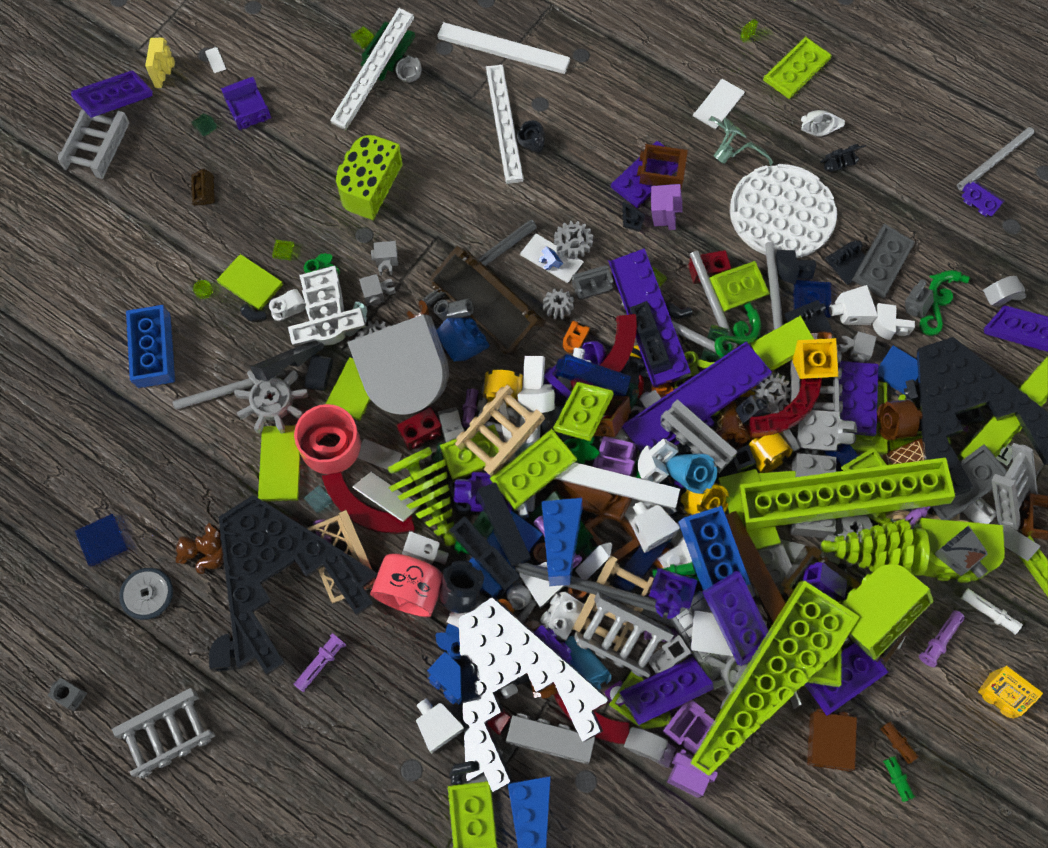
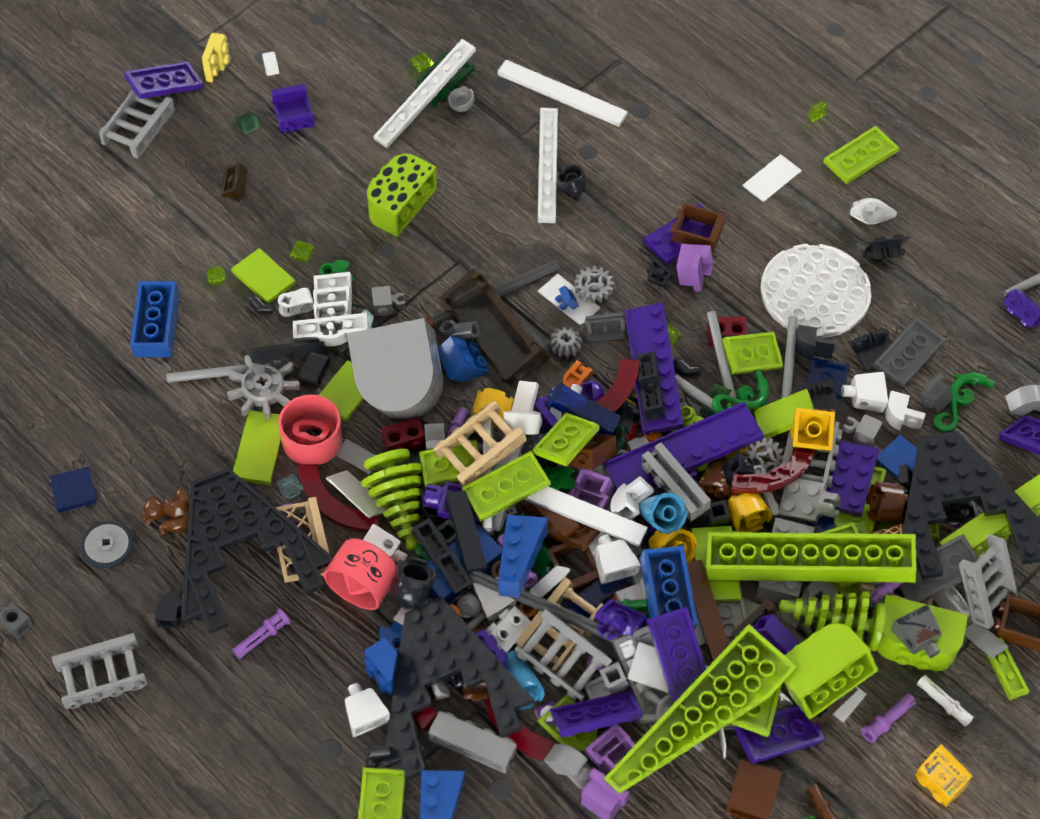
camera: 10 degrees right, 10 degrees down
light grey brick [371,241,398,276] -> none
sand green plant [709,116,773,166] -> none

